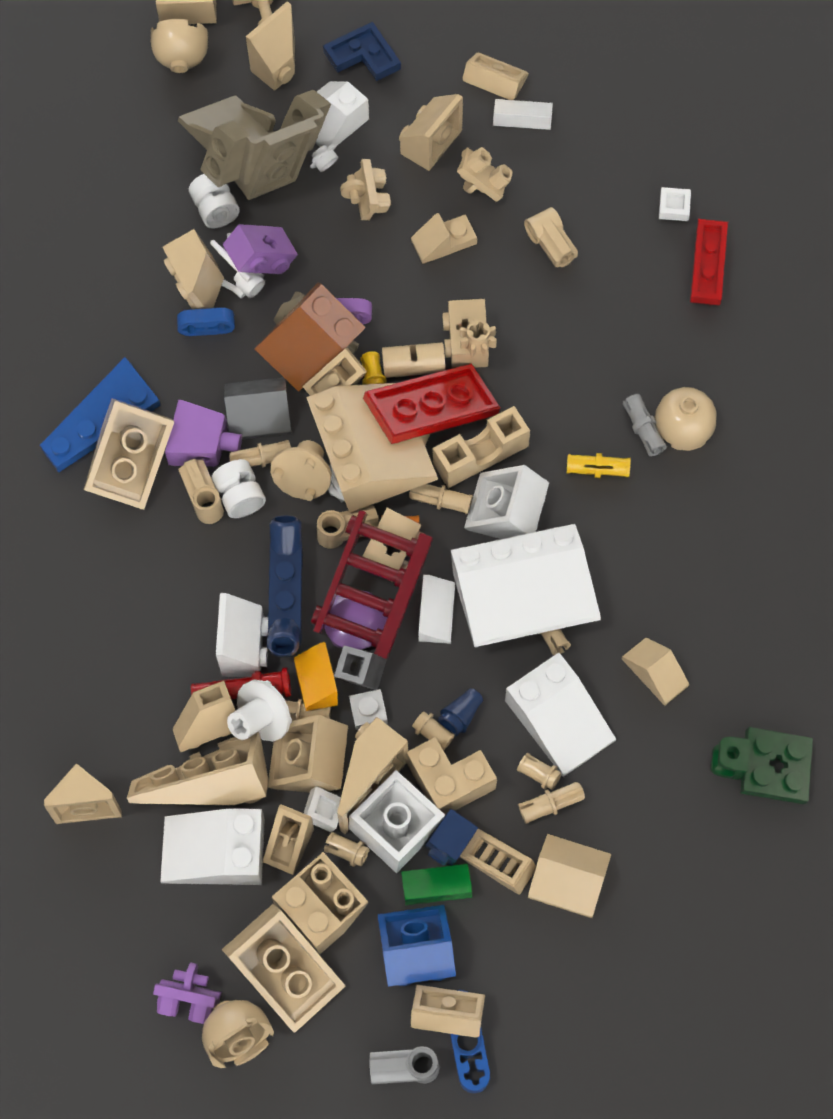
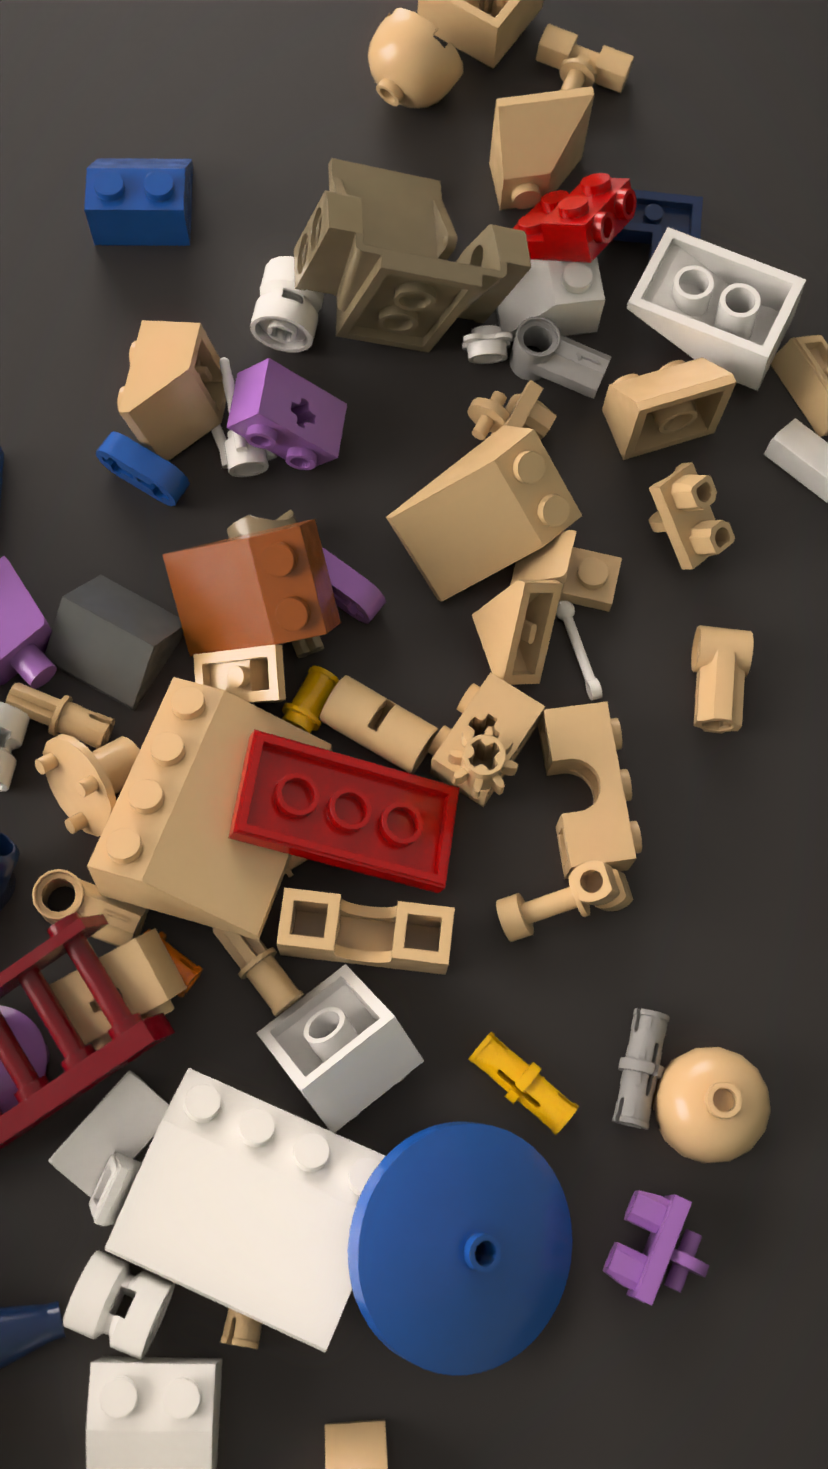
camera: 30 degrees right, 5 degrees up
none -> white wheel [63,1250,175,1360]
none -> blue slope [84,158,193,246]
none -> white slope [88,1152,142,1226]
none -> blue dish [348,1121,572,1375]
none -> tan slope [386,425,582,601]
none -> tan slope [472,580,563,685]
none -> tan bar [496,860,633,942]
none -> light grey piece [509,316,612,399]
none -> red plate [512,173,637,263]
none -> tan arch [538,702,642,879]
none -> white hinge [556,601,603,701]
none -> medium lavender hips [603,1190,709,1306]
none -> white slope [627,227,806,391]

